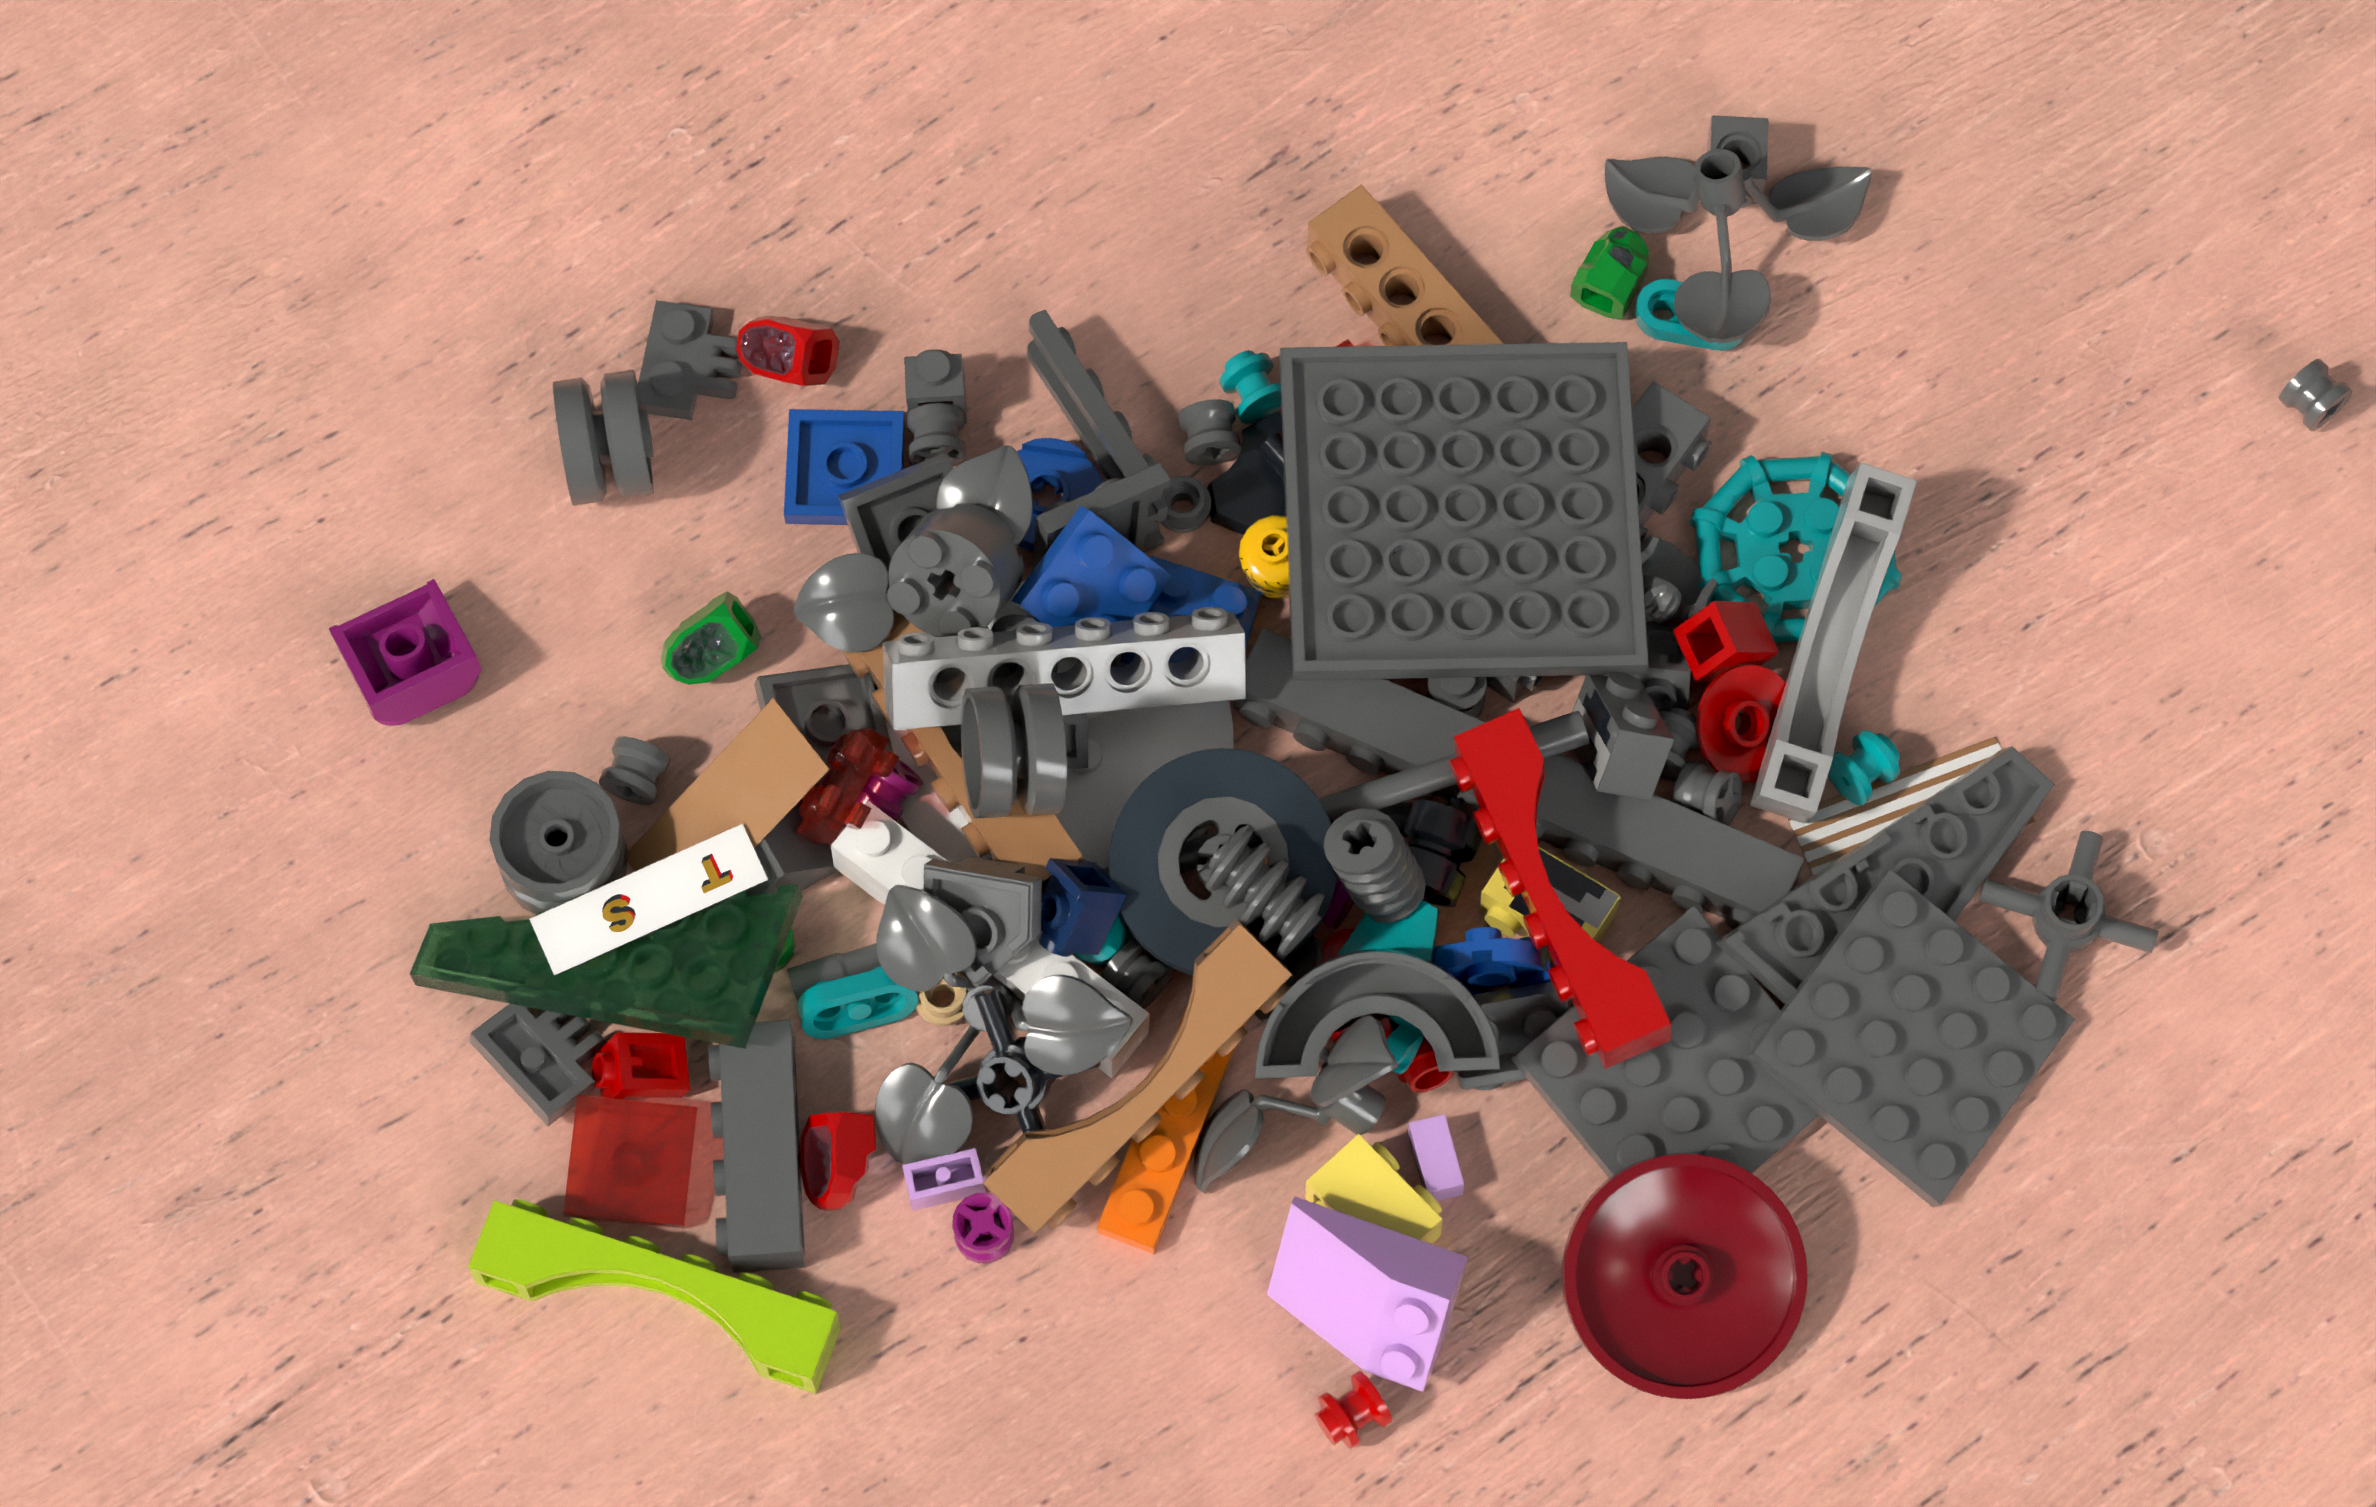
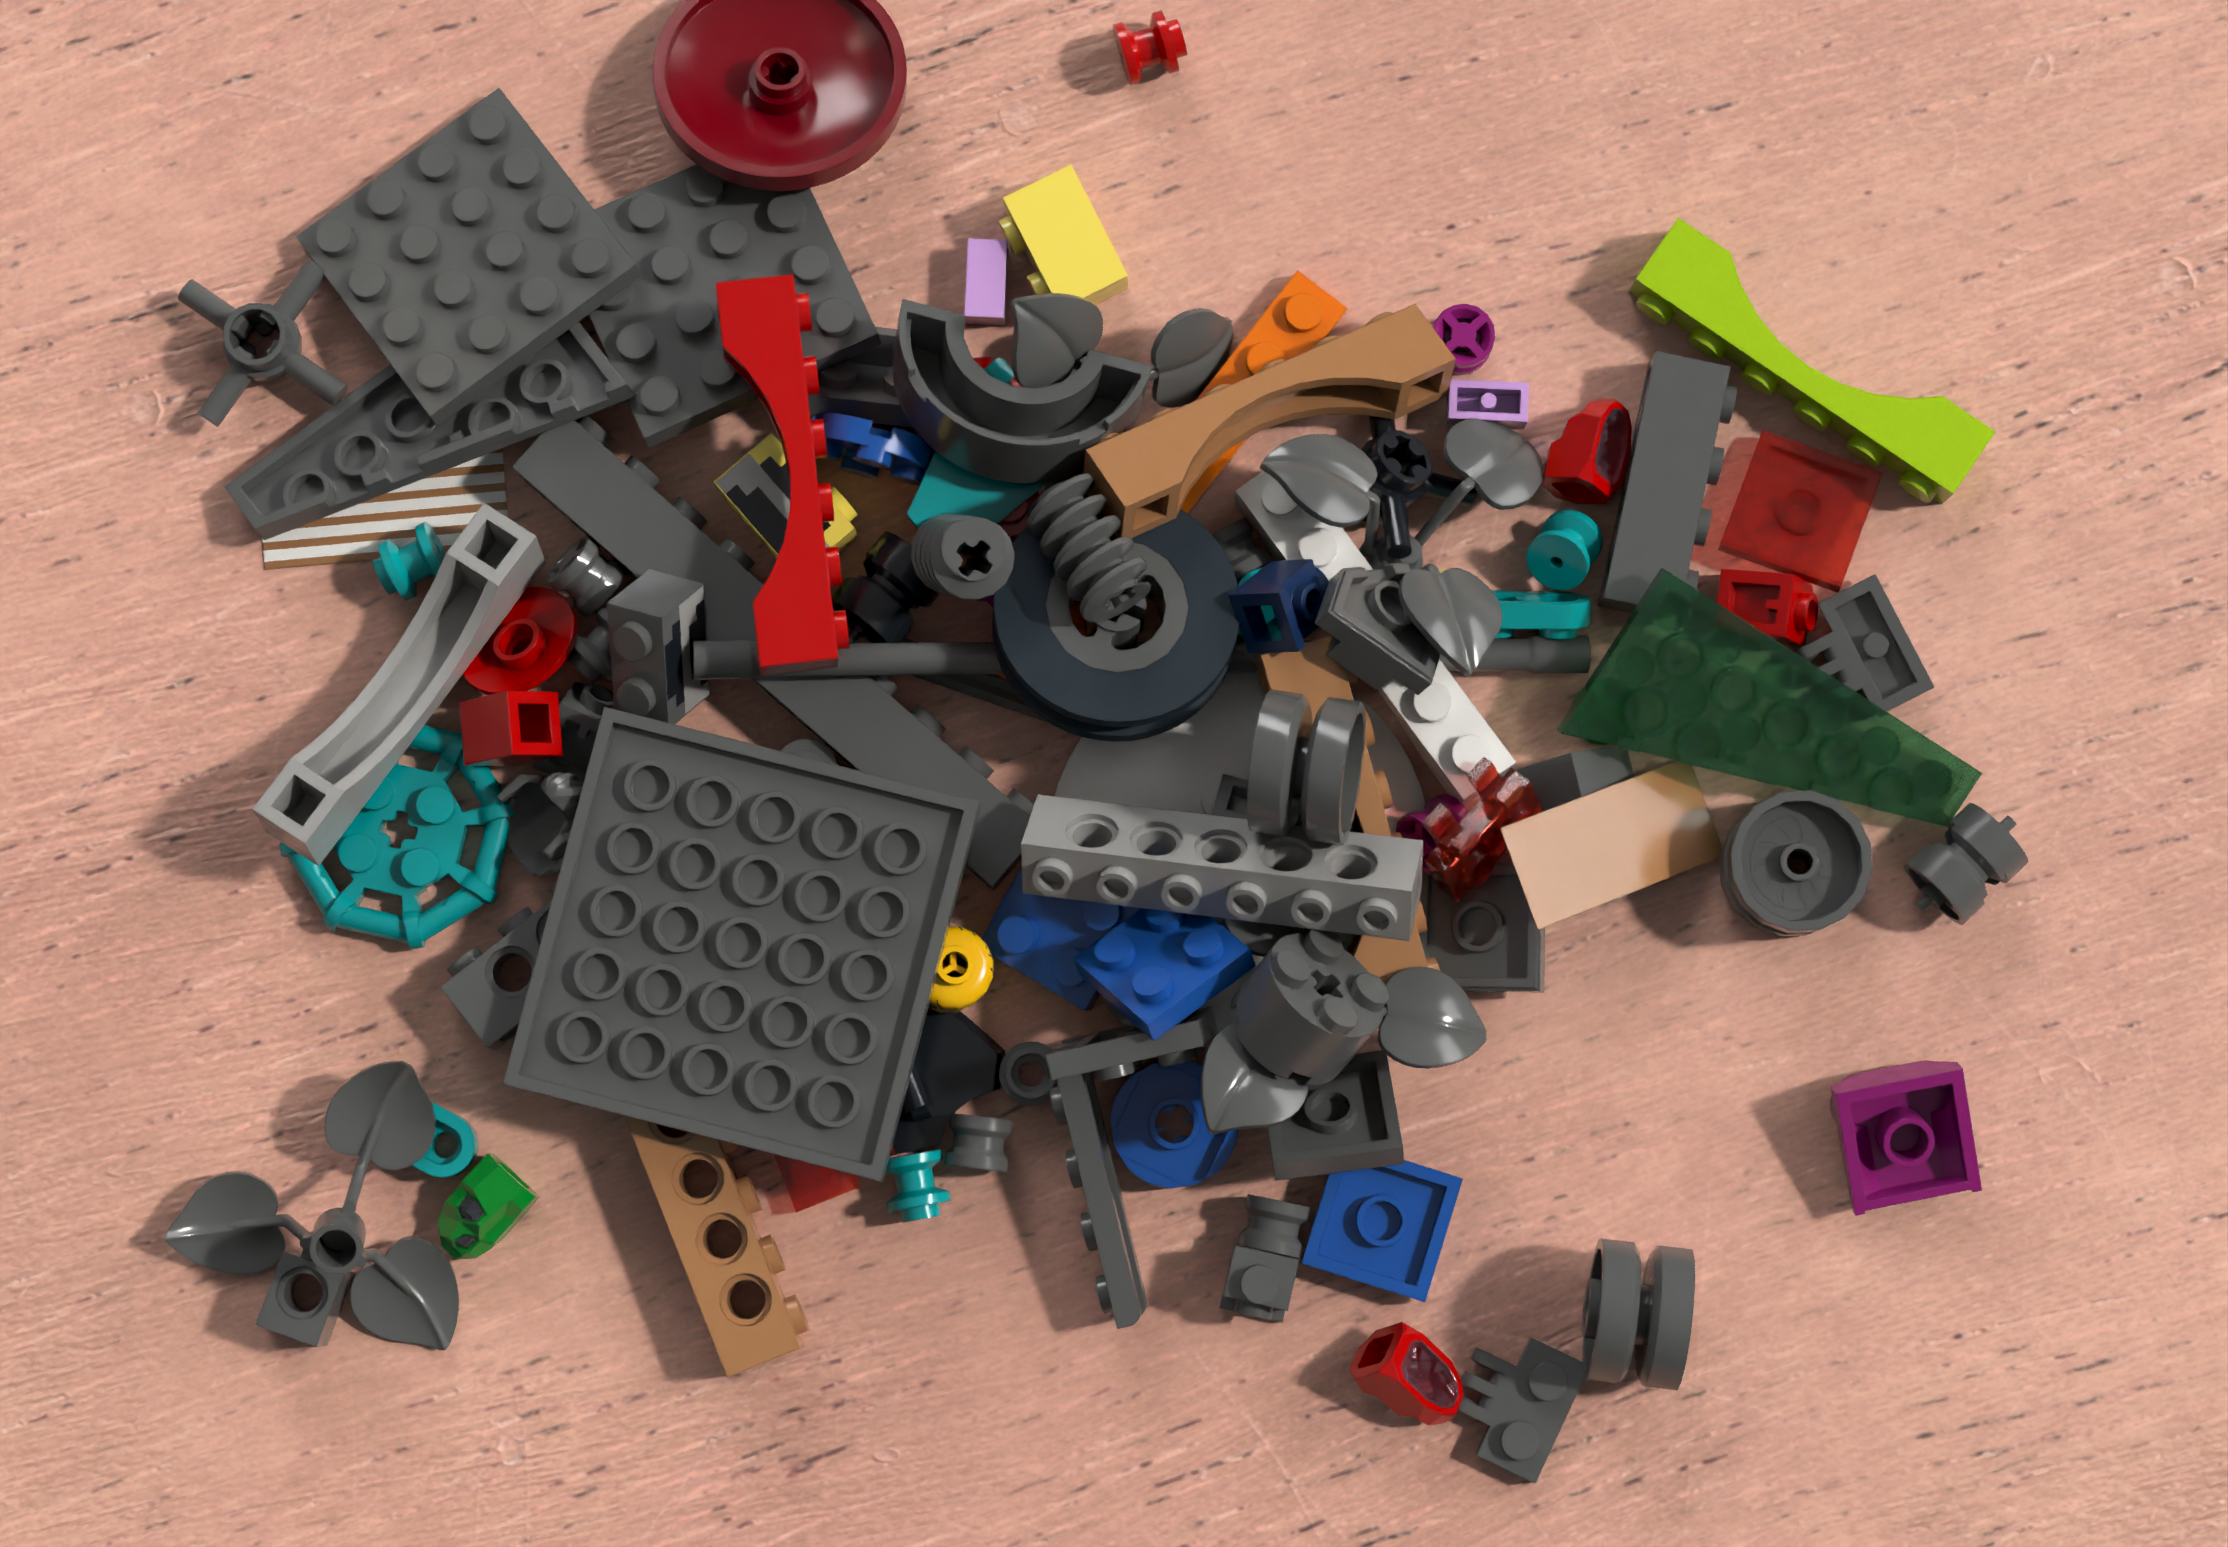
camera: 165 degrees left, 15 degrees up
white sticker [530,824,768,975] -> none
dark grey wheel [599,736,670,805] -> none
rock [661,591,761,685] -> none
lavender slope [1267,1196,1468,1392] -> none
none -> teal wheel [1526,510,1603,590]
none -> dark grey wheel [1904,803,2028,925]

